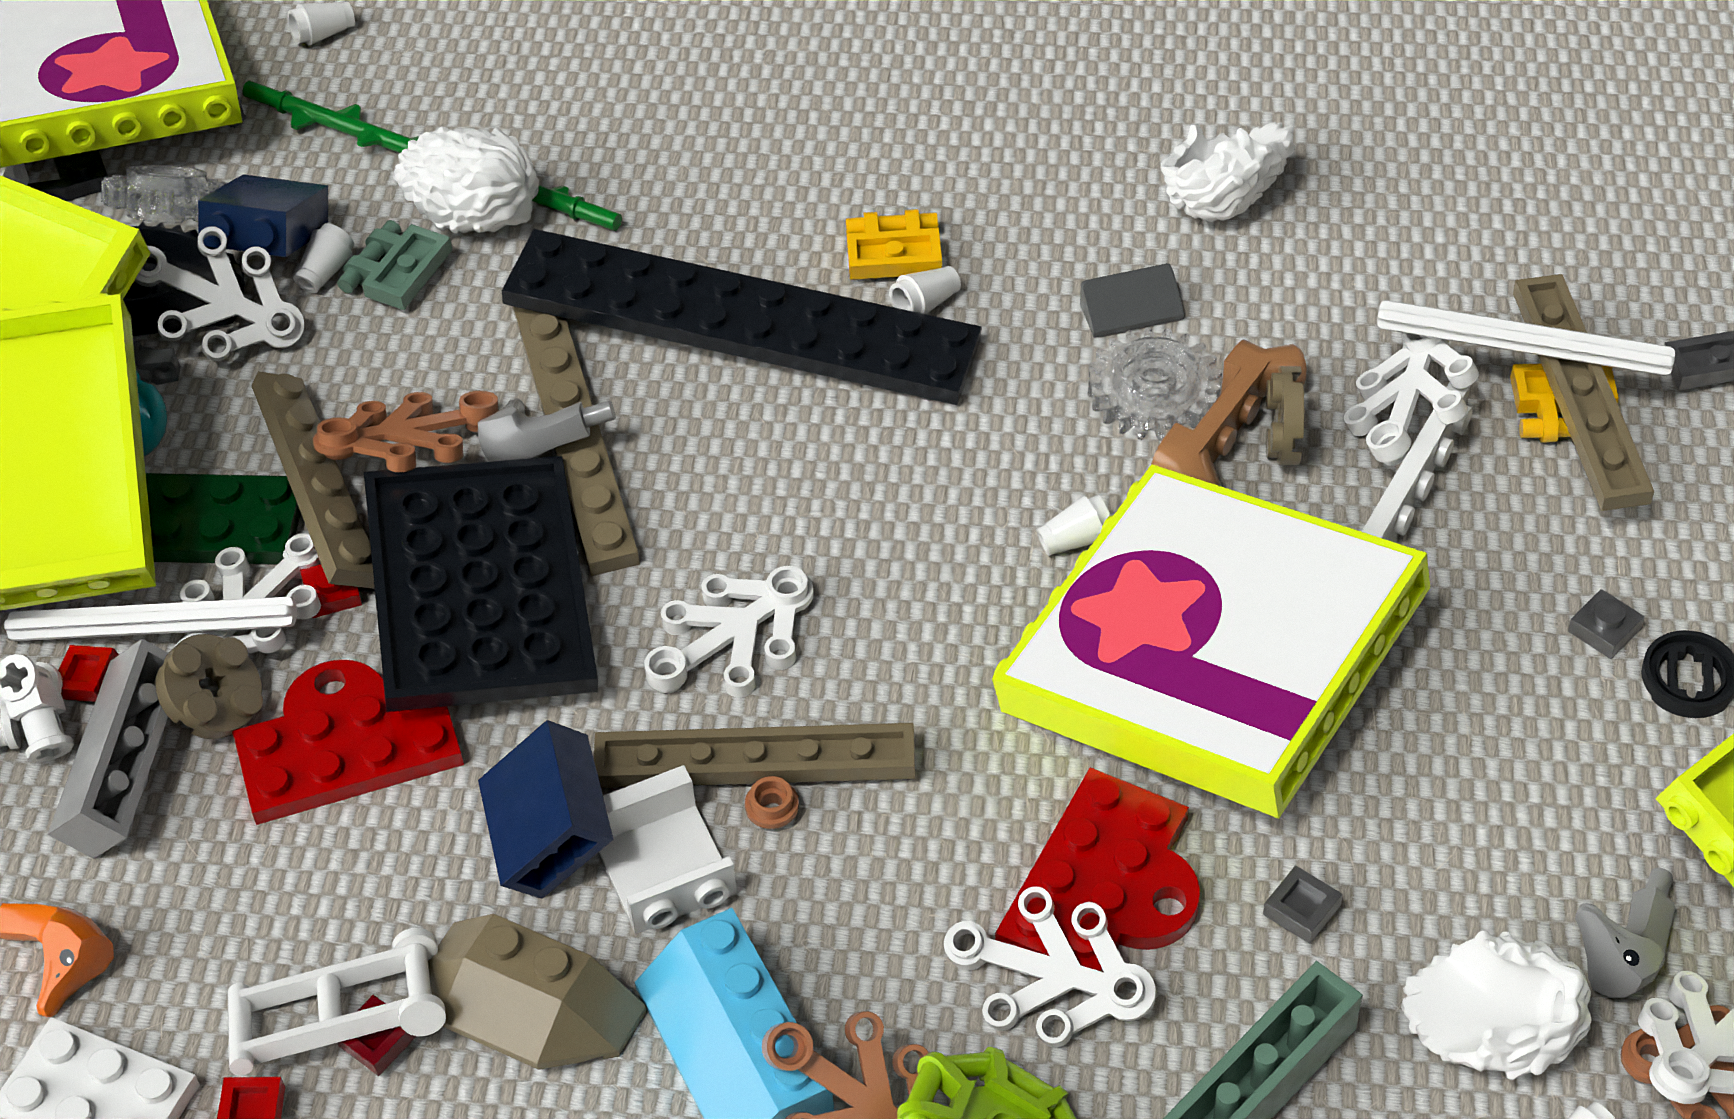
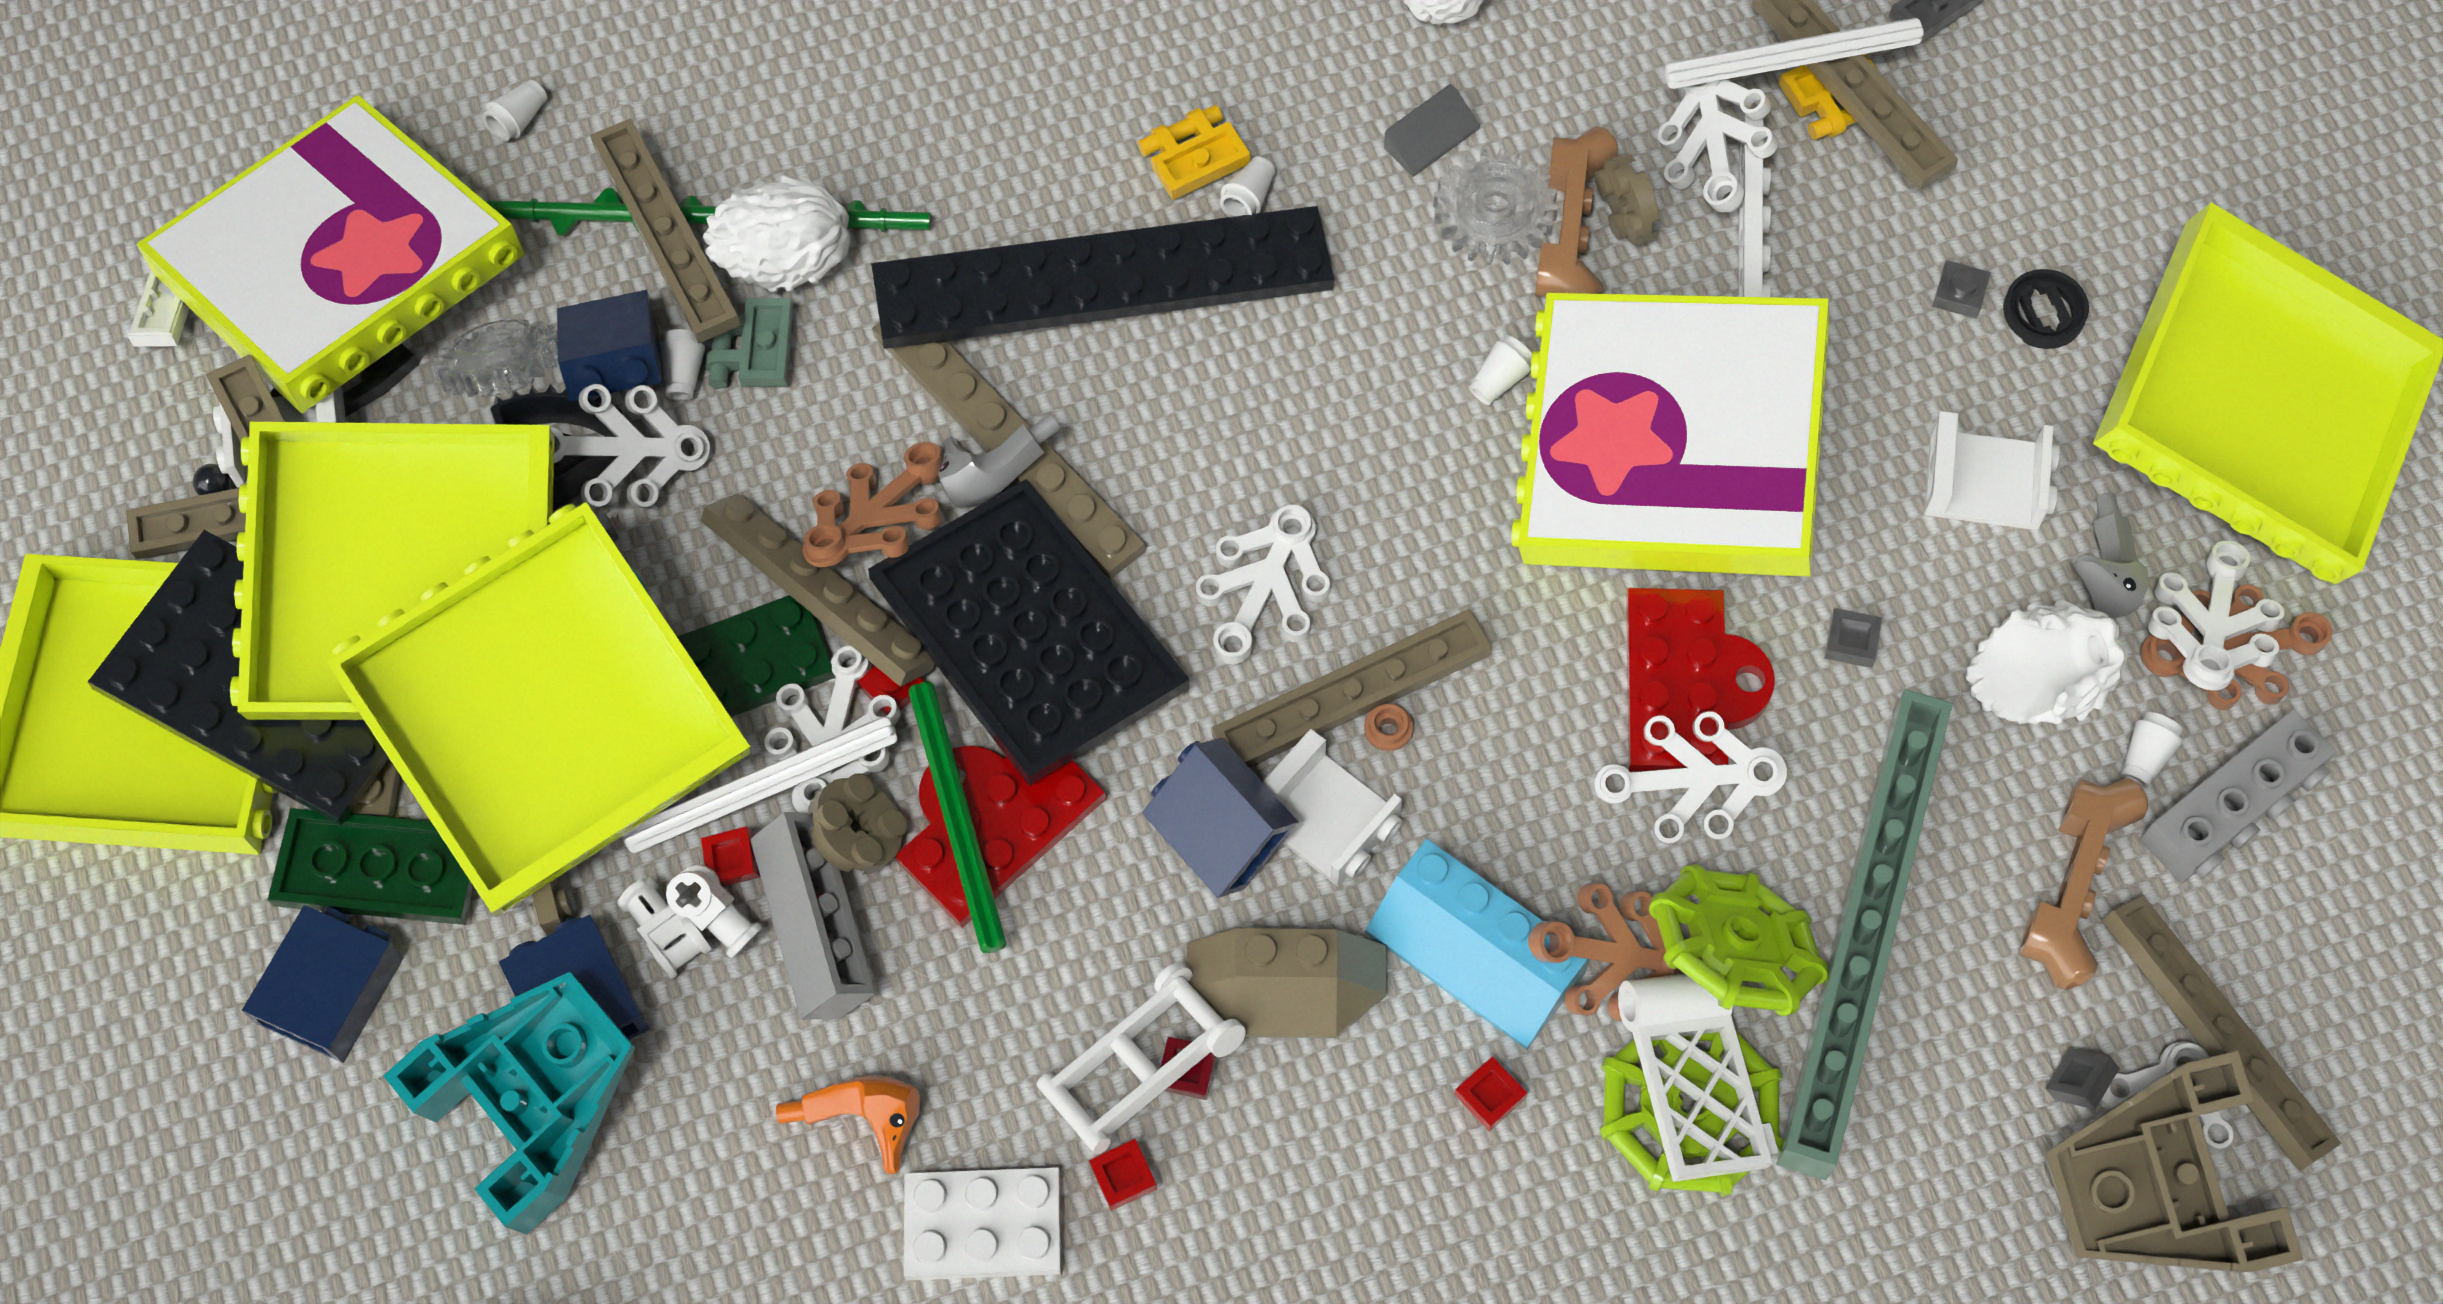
camera: 25 degrees left, 15 degrees up
none -> dark tan plate [590,118,740,344]
none -> green axle [908,681,1007,954]
none -> white panel [1924,411,2060,530]

